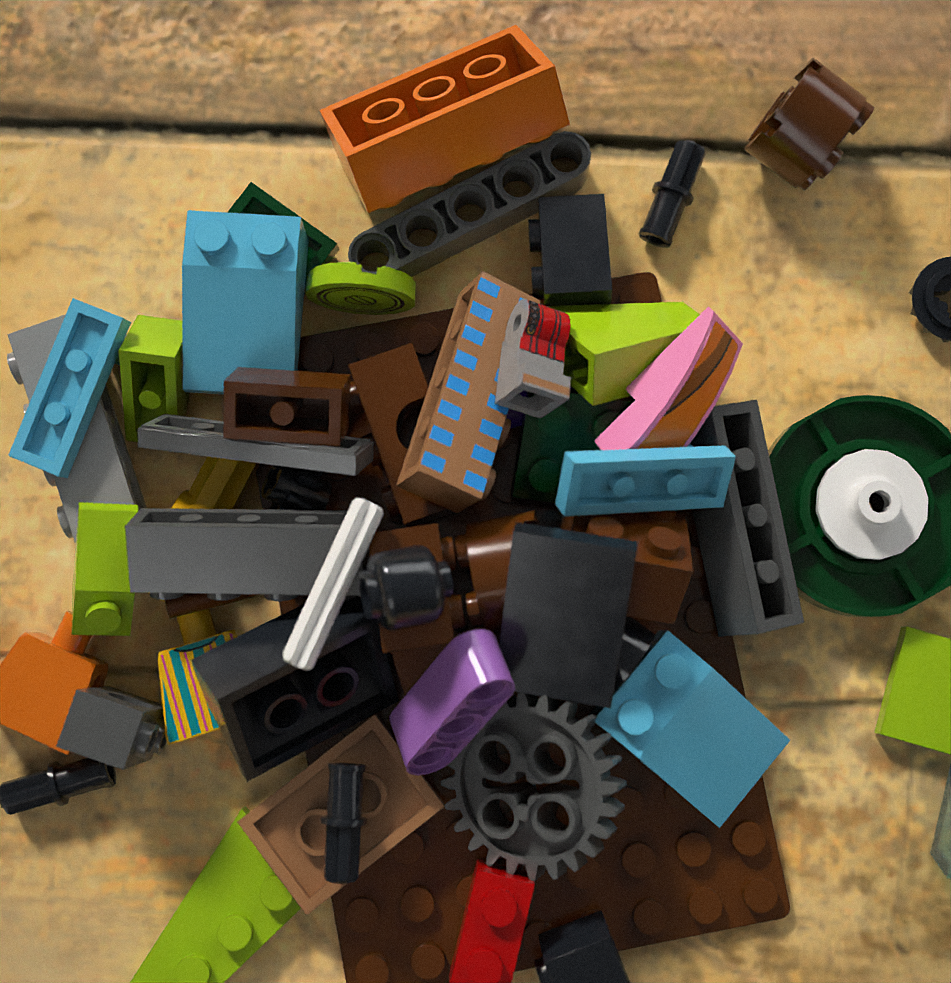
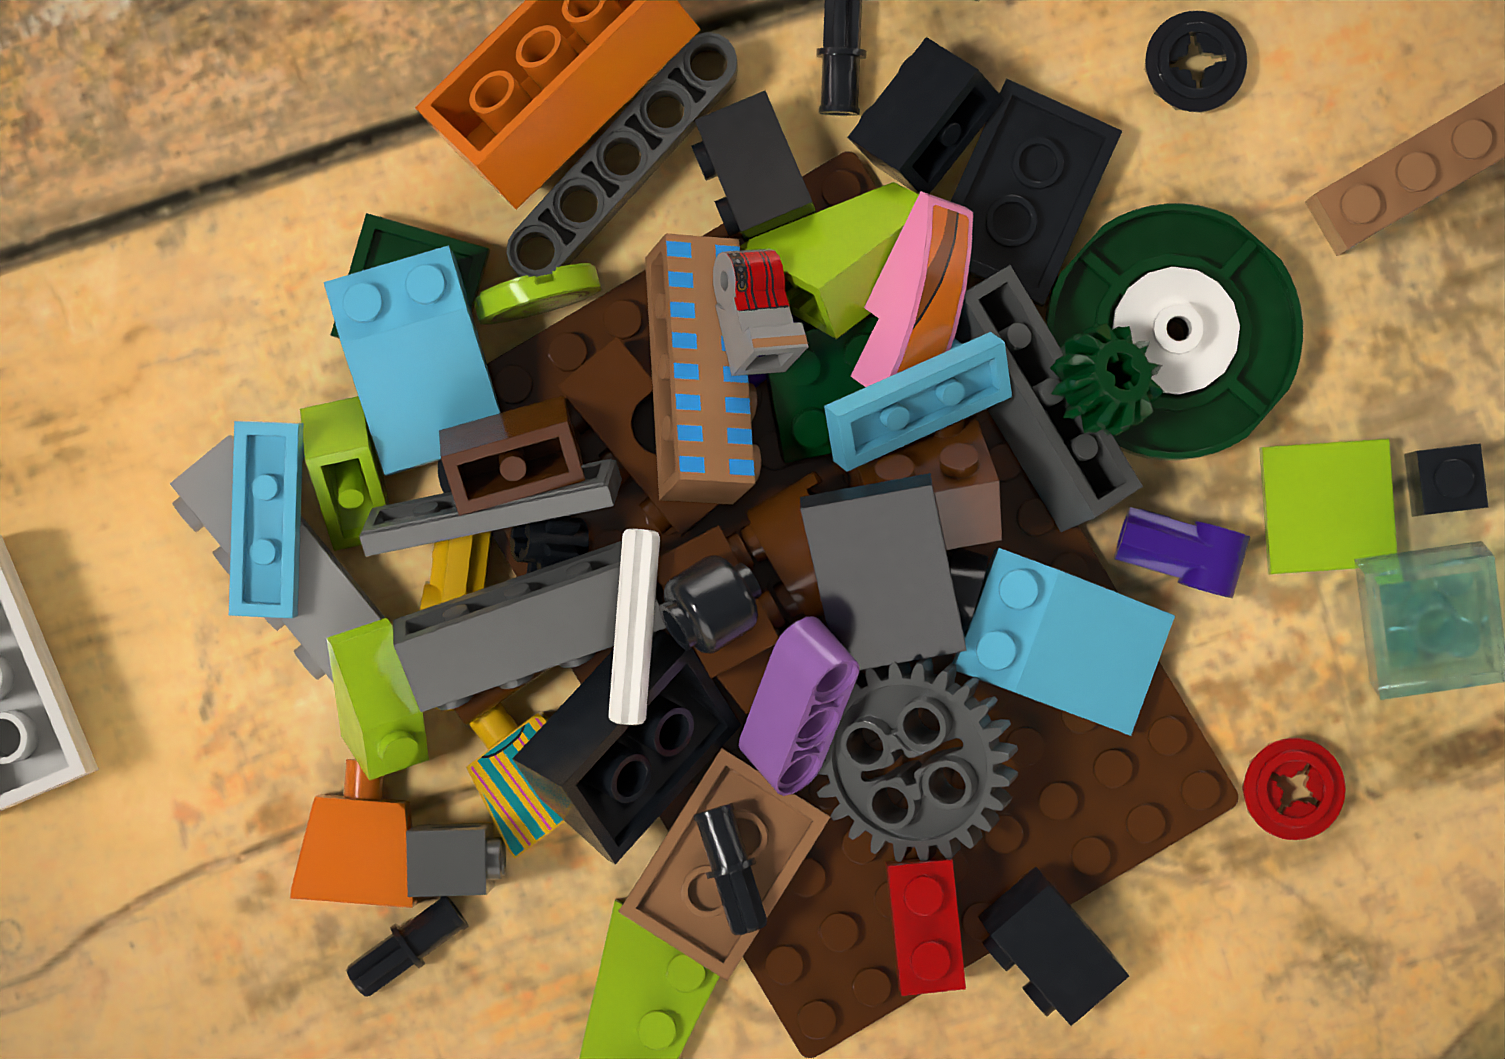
camera: 15 degrees left, 5 degrees up
none -> black brick [847,37,1004,194]
none -> black plate [950,78,1122,307]
none -> dark green gear [1050,323,1164,436]
none -> dark purple piece [1114,507,1250,598]
none -> red gear [1242,738,1346,840]

